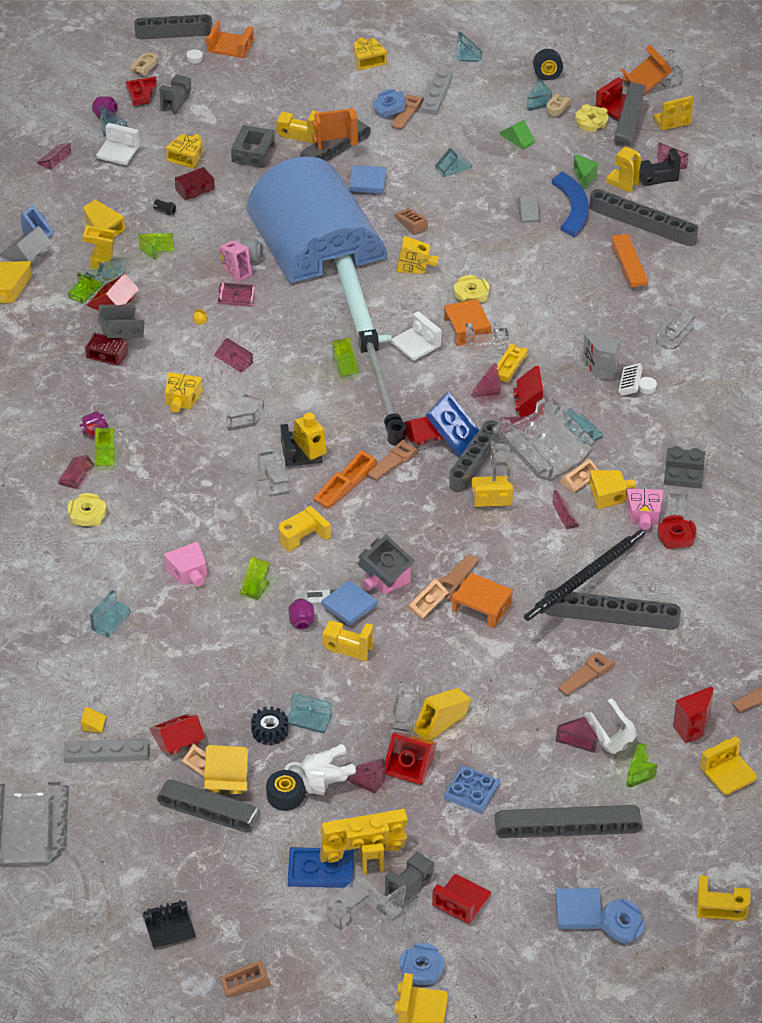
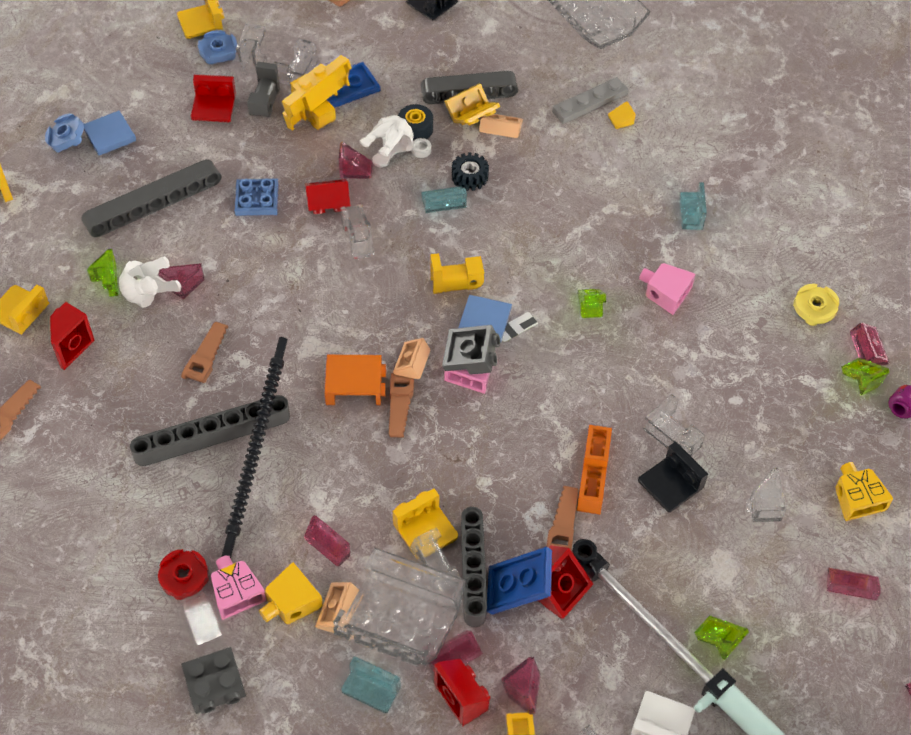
camera: 150 degrees right, 10 degrees up
red slope [149,714,205,755] -> none
yellow piece [279,506,331,552] -> none
magenta head [288,598,315,630] -> none
yellow torso [293,412,327,460] -> none
yellow slope [413,688,472,741] -> none

